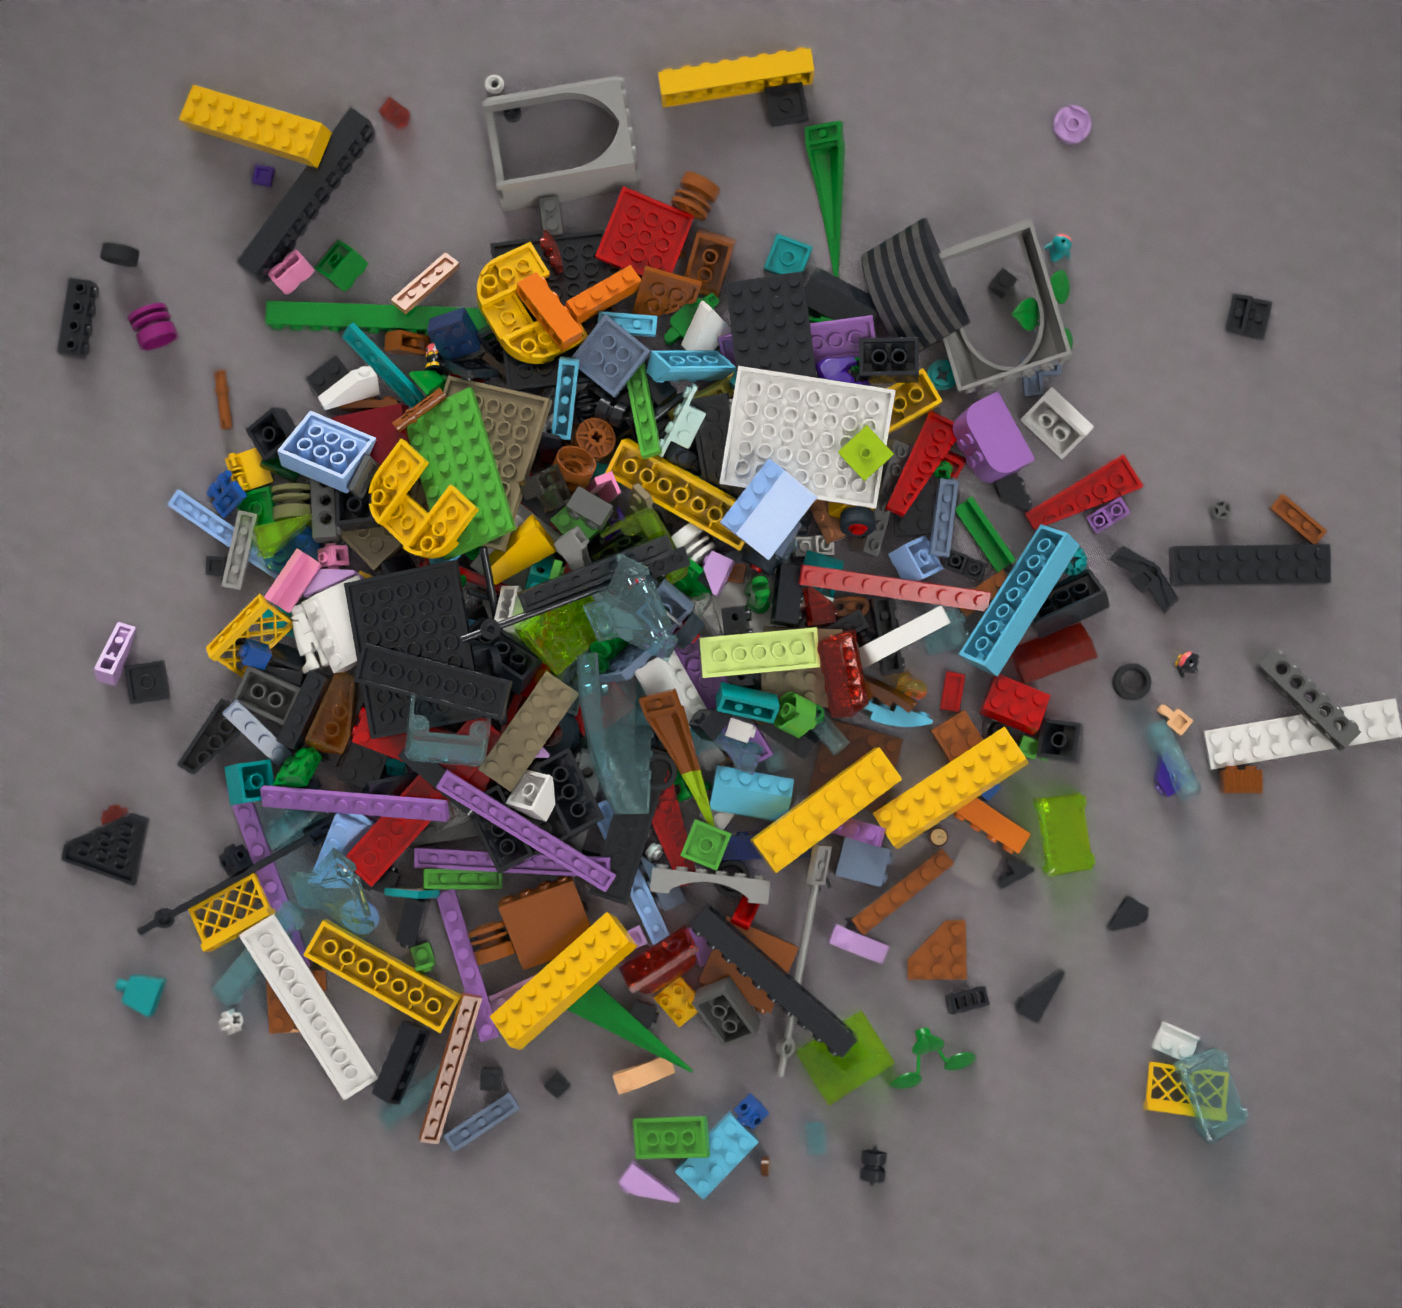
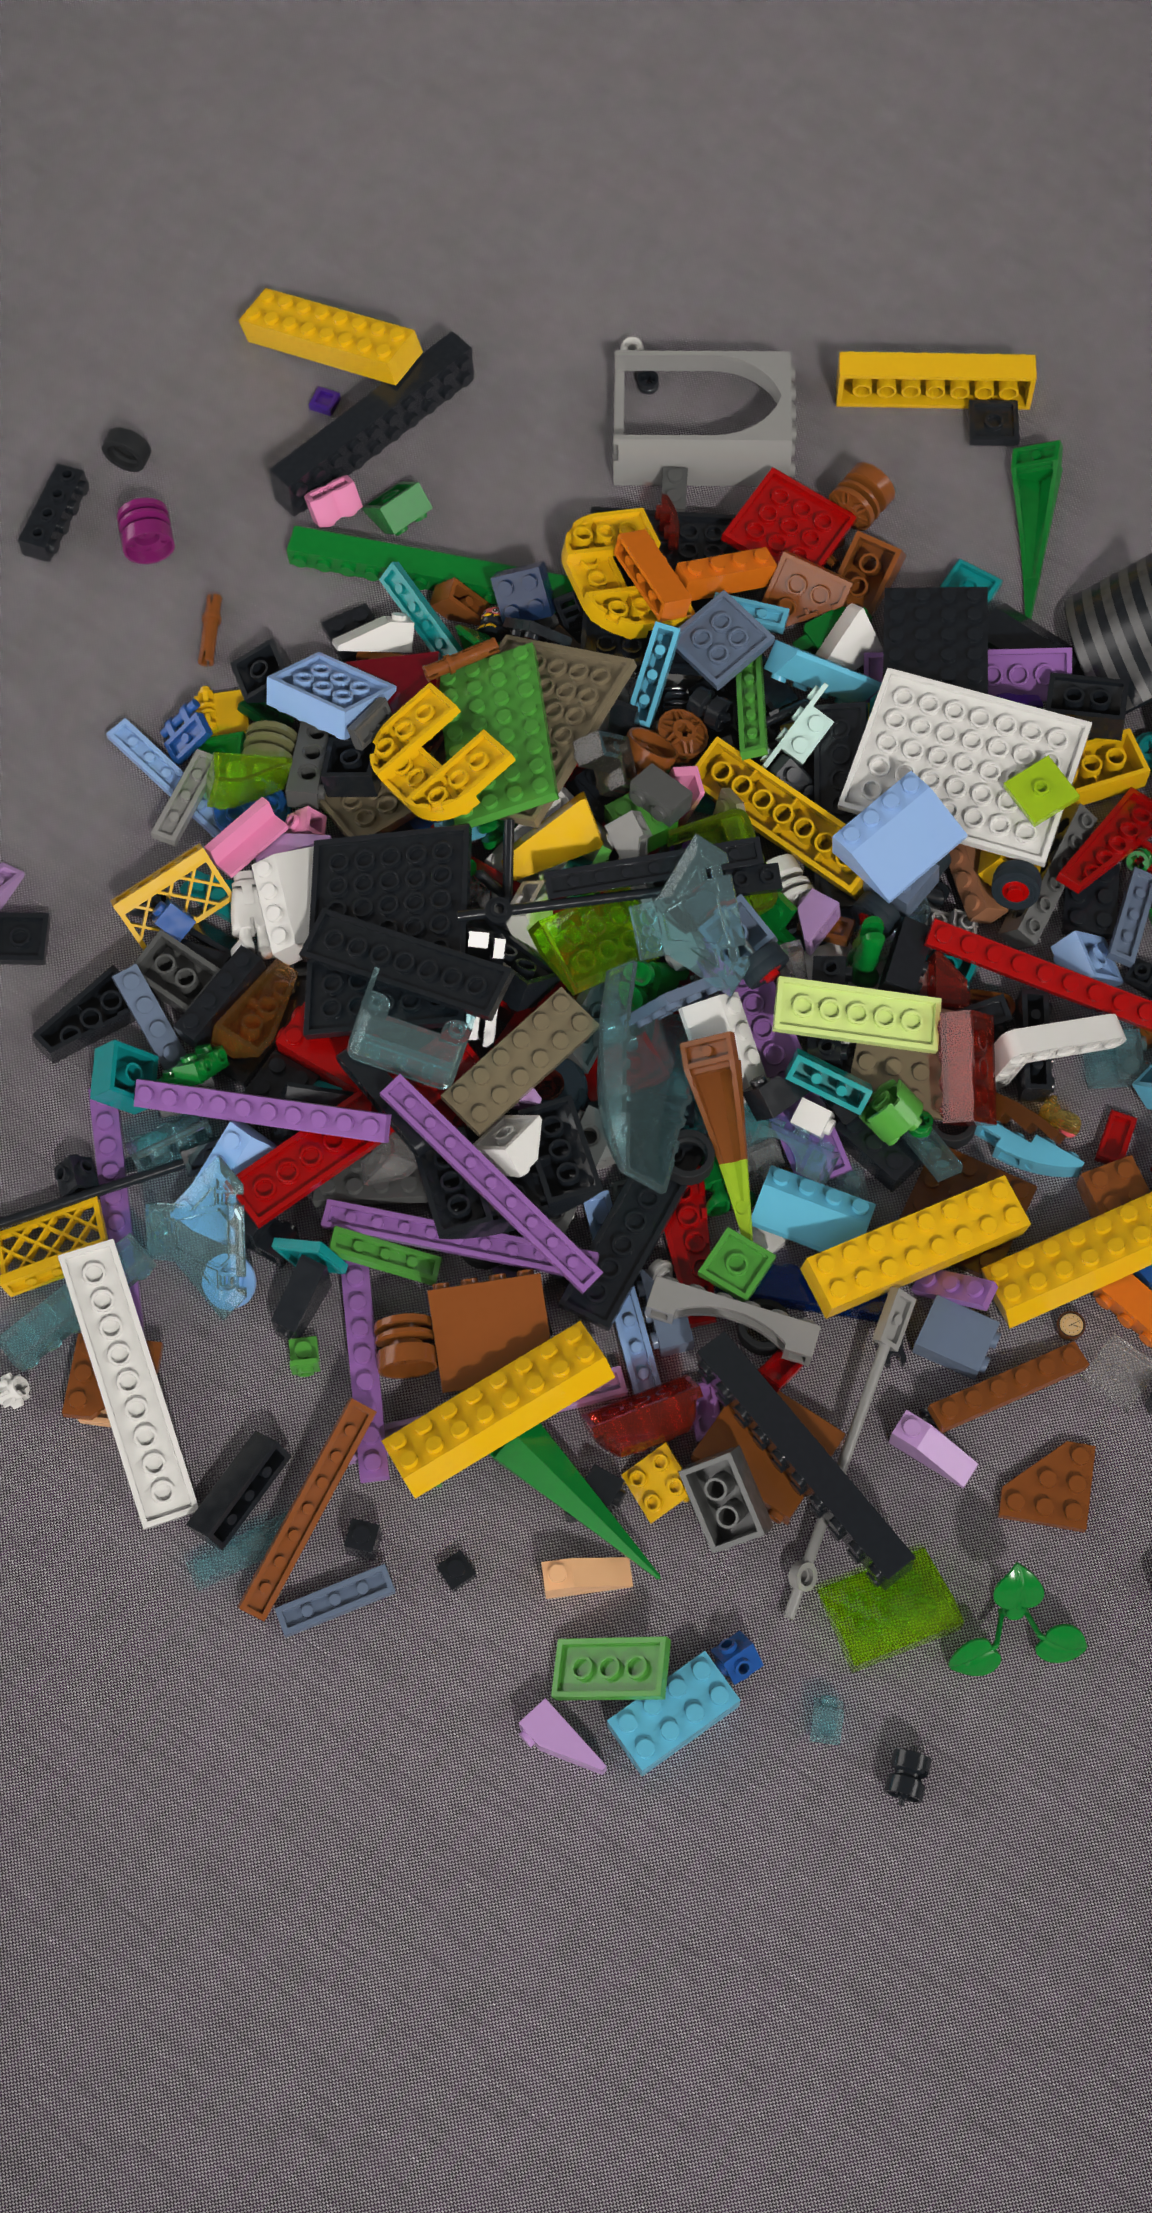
camera: 10 degrees right, 20 degrees down
black plate [205,556,227,576] -> none
yellow brick [303,919,461,1033] -> none
clear red brick [378,96,411,130] -> none
plate [391,252,460,314] -> none
reddish brown tile [761,1156,770,1177] -> none
black slope [945,986,990,1015] -> none

